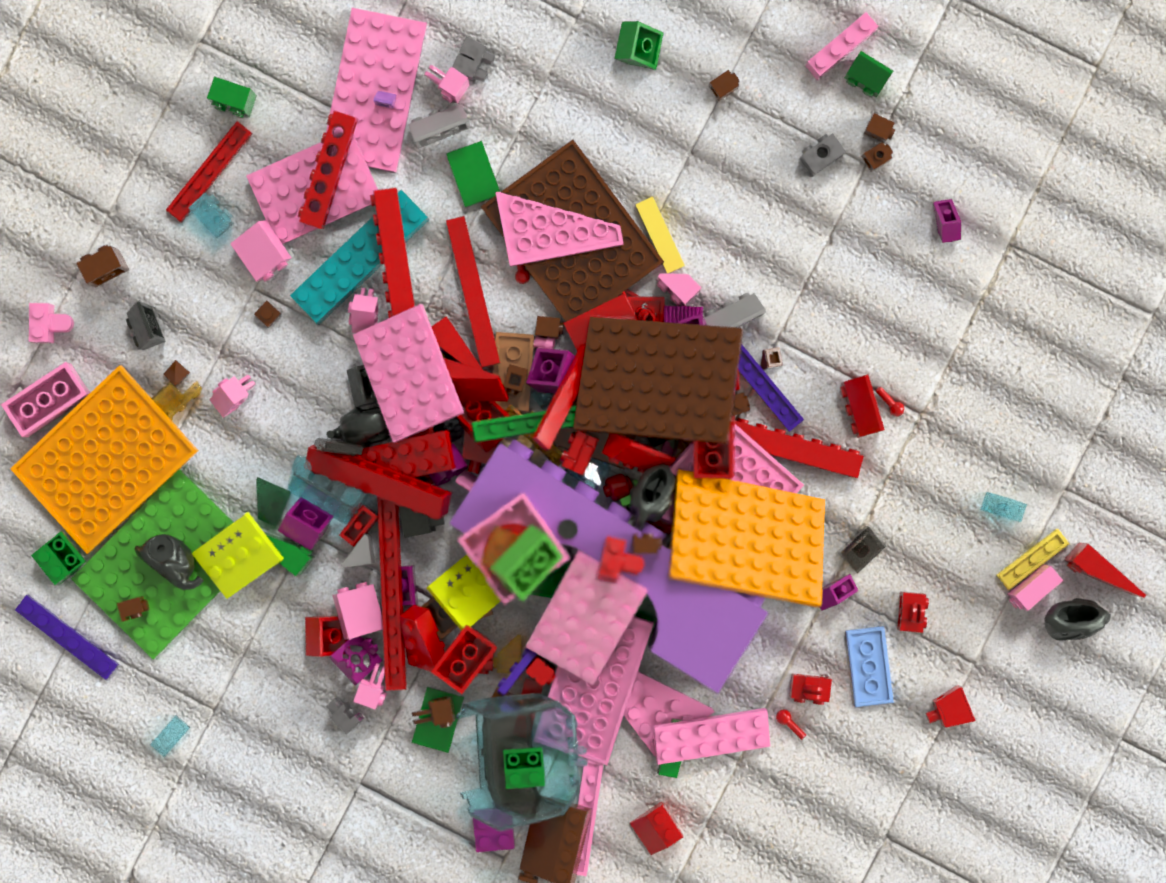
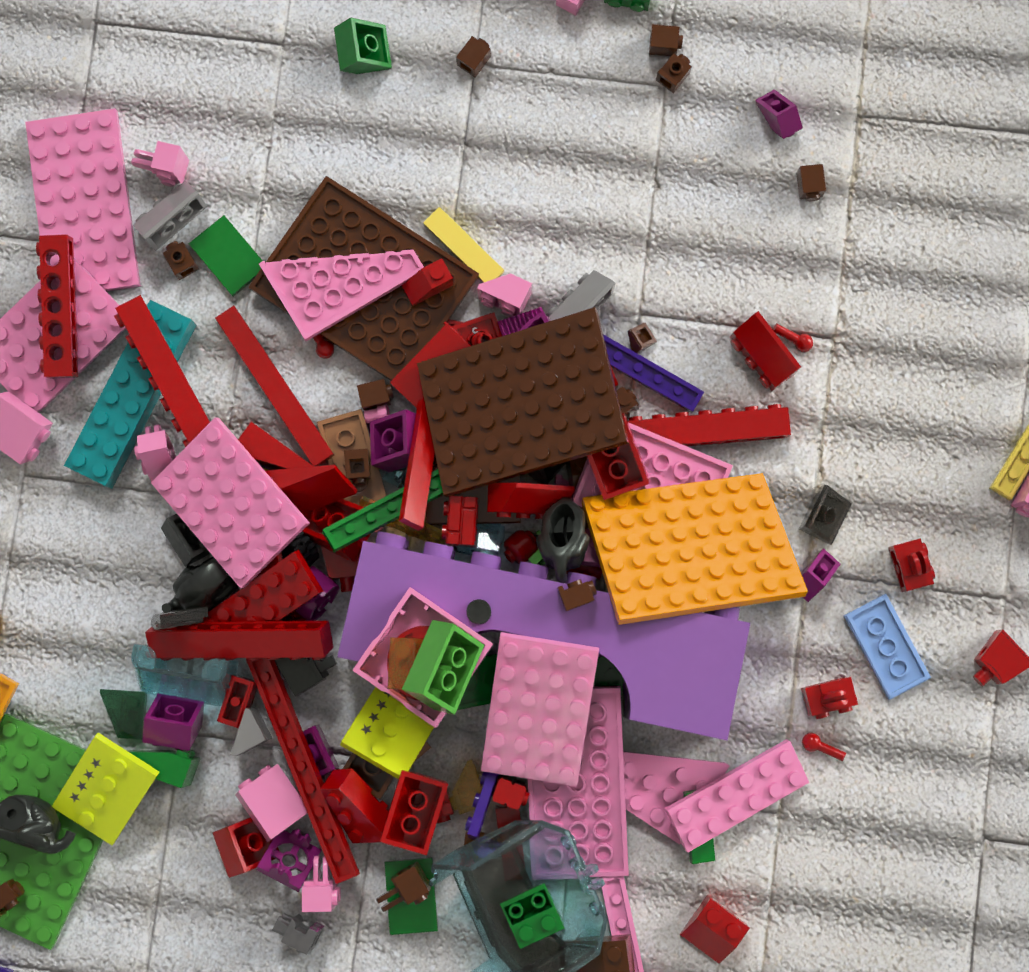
camera: 15 degrees left, 5 degrees down
bright pink brick [209,375,256,418] -> none
reddish brown plate [254,300,281,328] -> none
medium lavender slope [373,91,396,109] -> none
flat silver hips [452,36,495,82] -> none
bright pink slope [455,470,478,492] -> none
red brick [596,536,644,584] -> none
flat silver brick [800,133,846,177] -> none
clear light blue slope [980,492,1027,522] -> none
none -> reddish brown brick [163,241,199,281]
none -> red slope [402,258,453,306]
none -> reddish brown brick [796,164,826,202]

